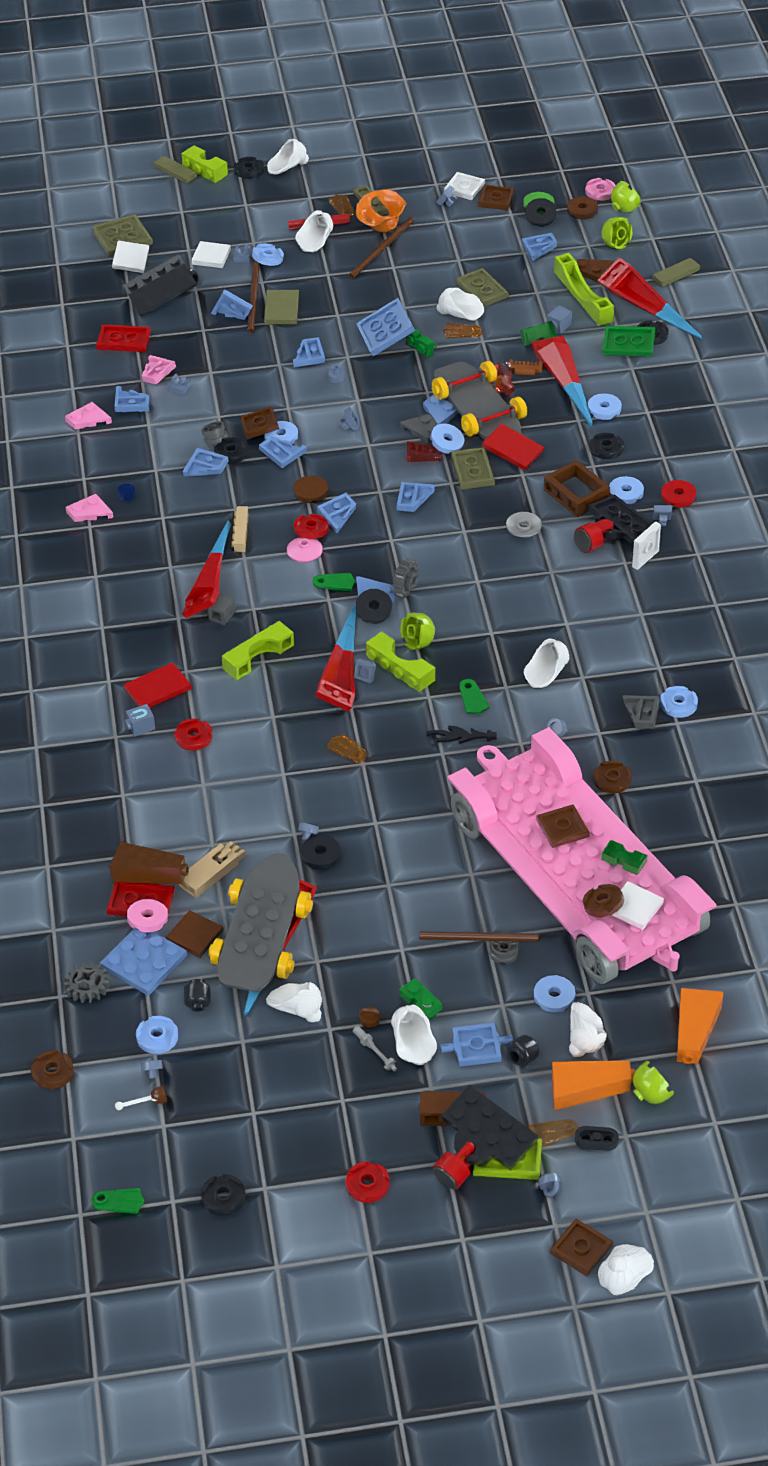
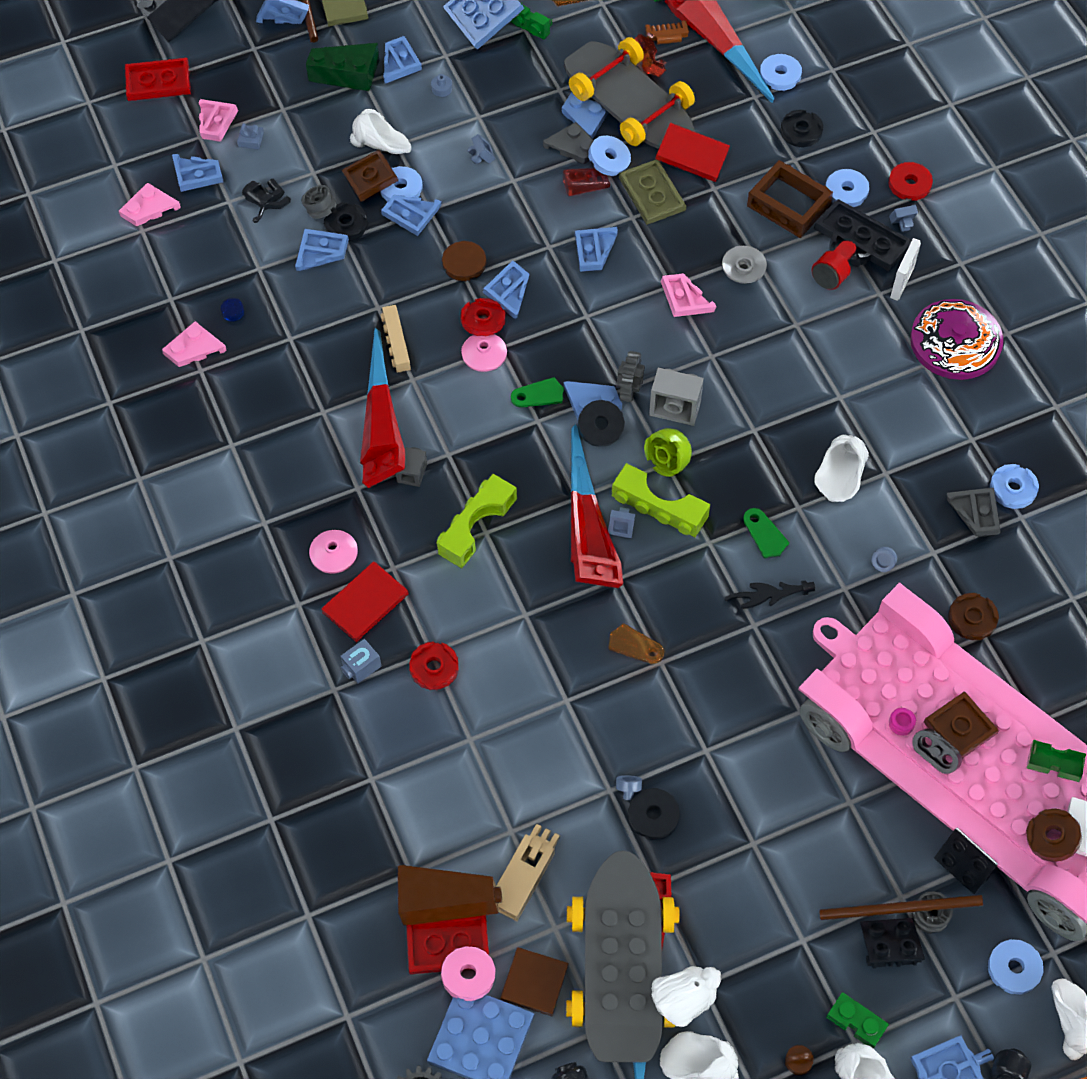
camera: 15 degrees left, 15 degrees up
none -> black piece [242,179,291,223]
none -> dark green wedge [306,43,380,91]
none -> bright pink dish [309,530,358,574]
none -> white hair [350,109,411,154]
none -> light grey brick [649,368,704,426]
none -> white hair [651,966,721,1027]
none -> bright pink wing [661,274,716,317]
none -> black hinge [860,918,925,969]
none -> dark pink tile [889,708,916,735]
none -> dish [910,299,1003,380]
none -> black plate [912,728,962,774]
none -> black hinge [934,827,998,894]

